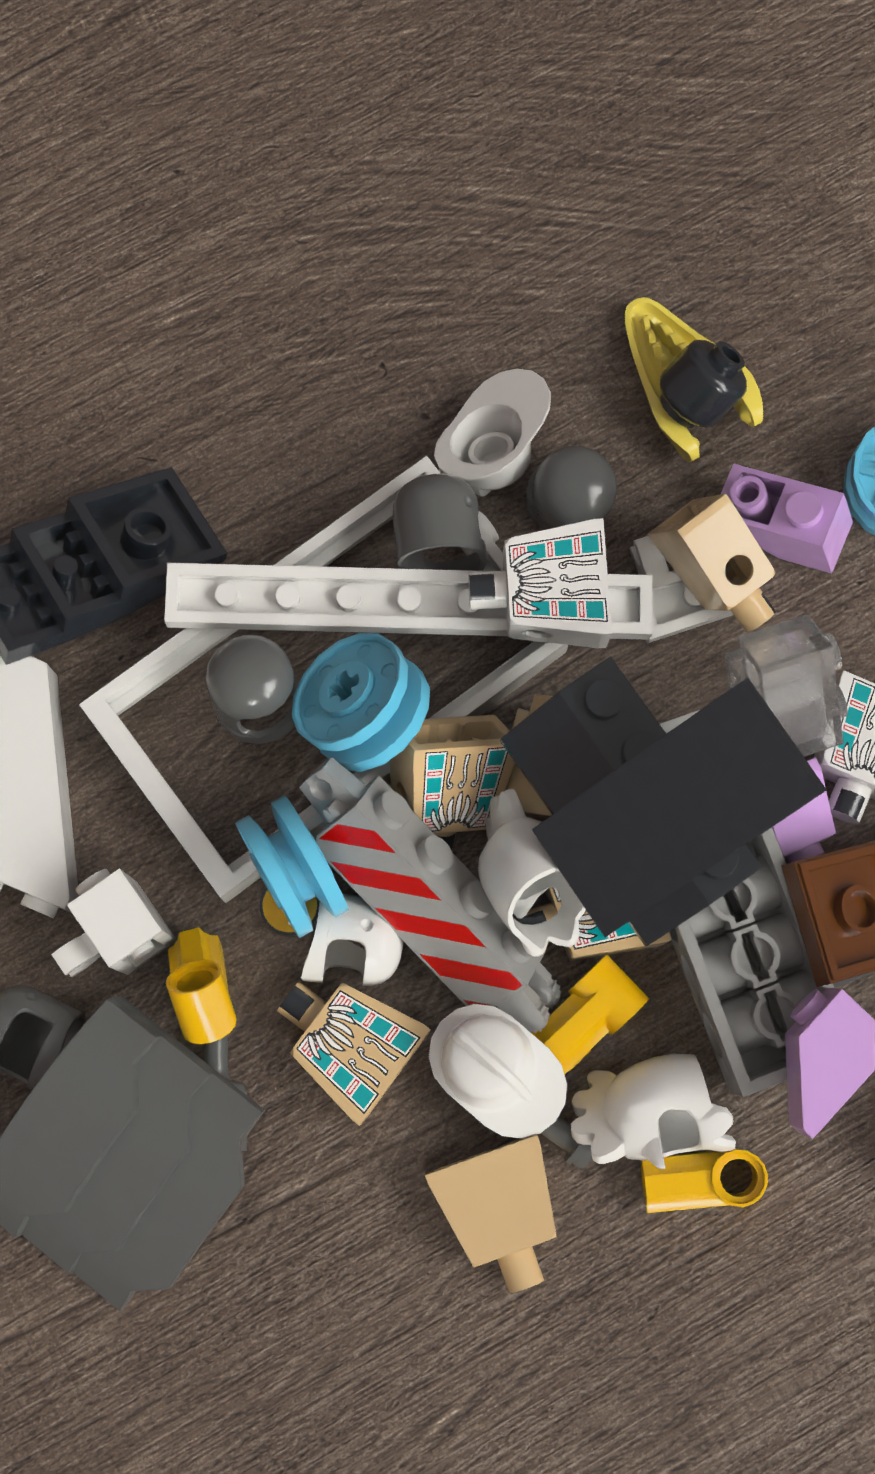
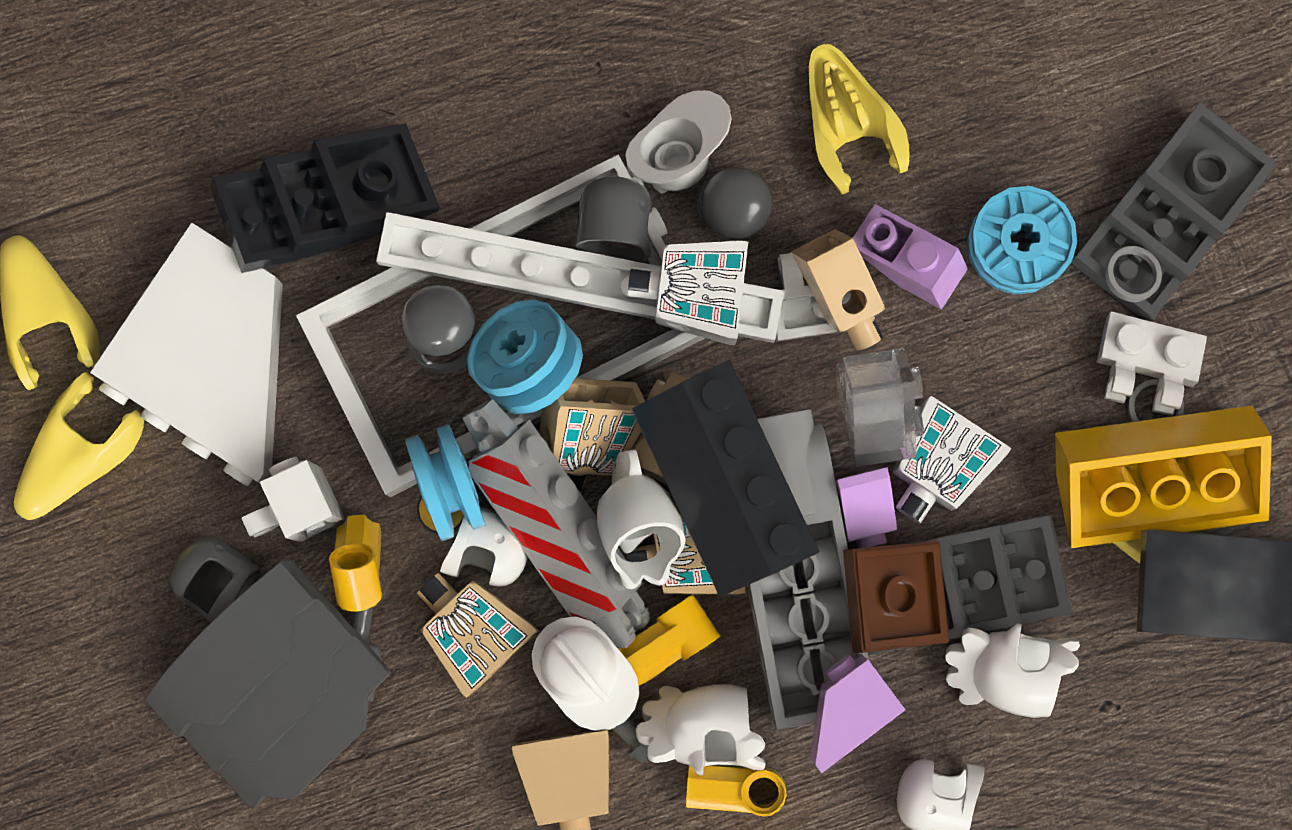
camera: 10 degrees right, 5 degrees up
black slope [532,678,827,937] -> none
black head [660,340,747,428] -> none

